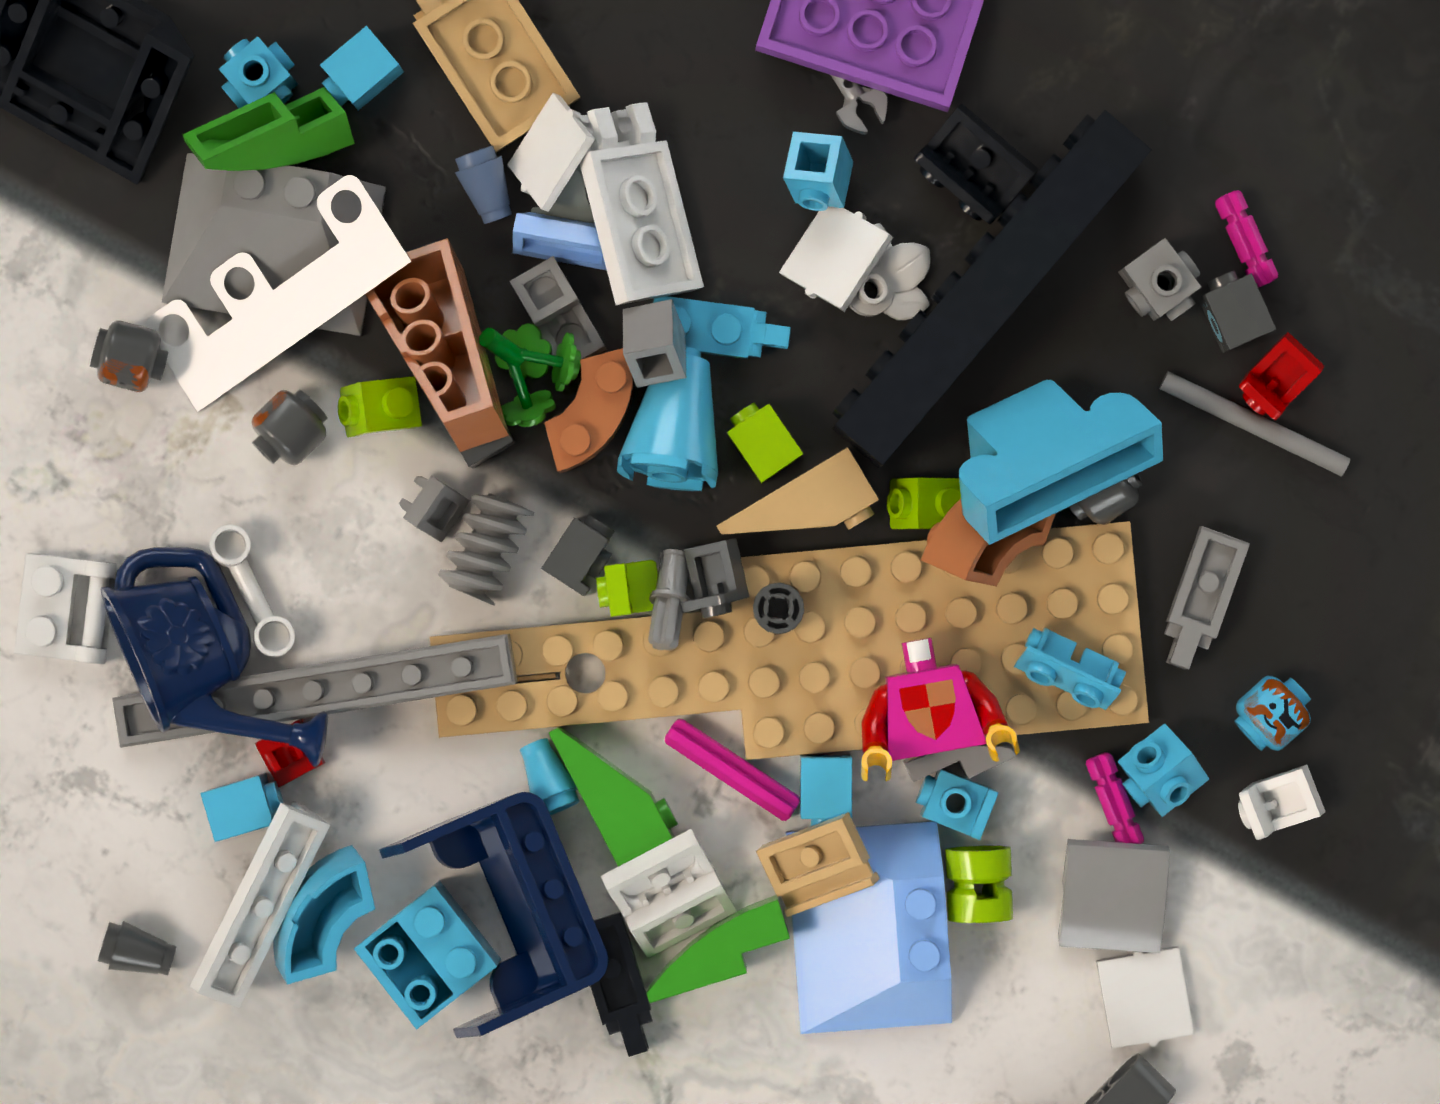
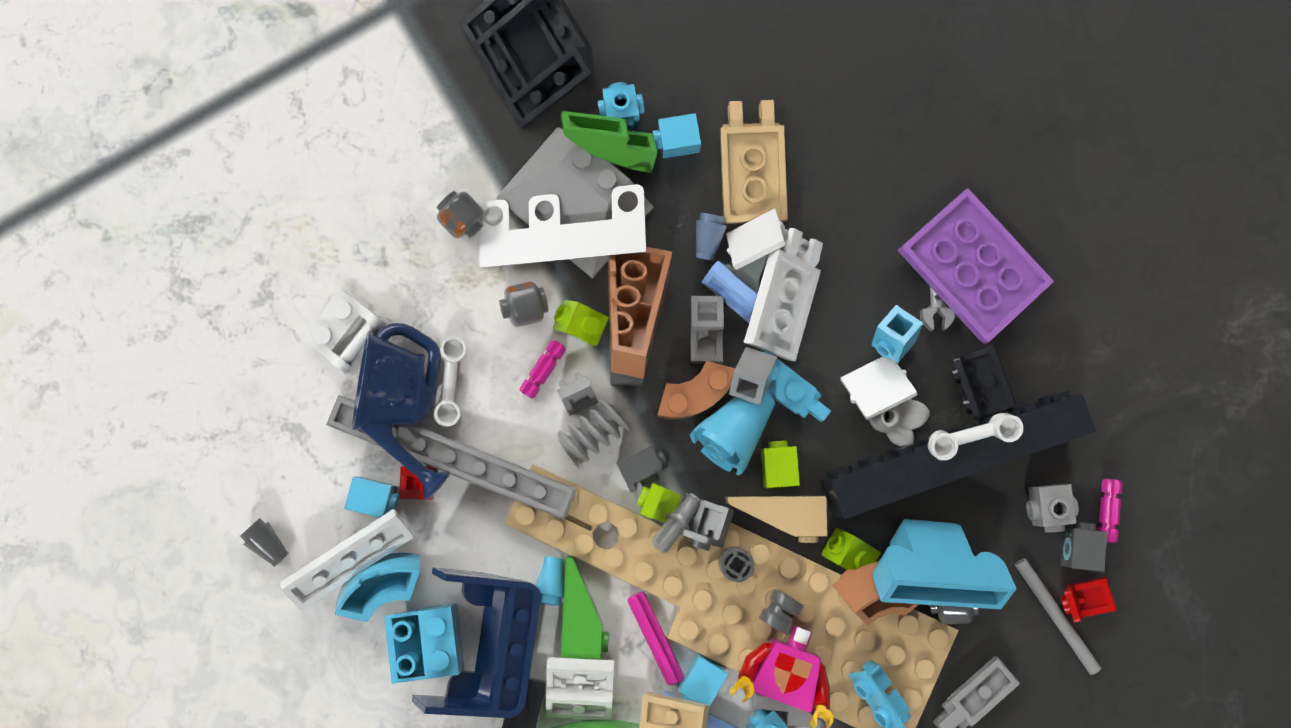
camera: 20 degrees right, 5 degrees down
bright green plant [479,323,581,427] -> none
none -> dark pink axle [520,340,566,399]
none -> dark grey wheel [759,589,804,635]
none -> white bar [928,413,1023,460]

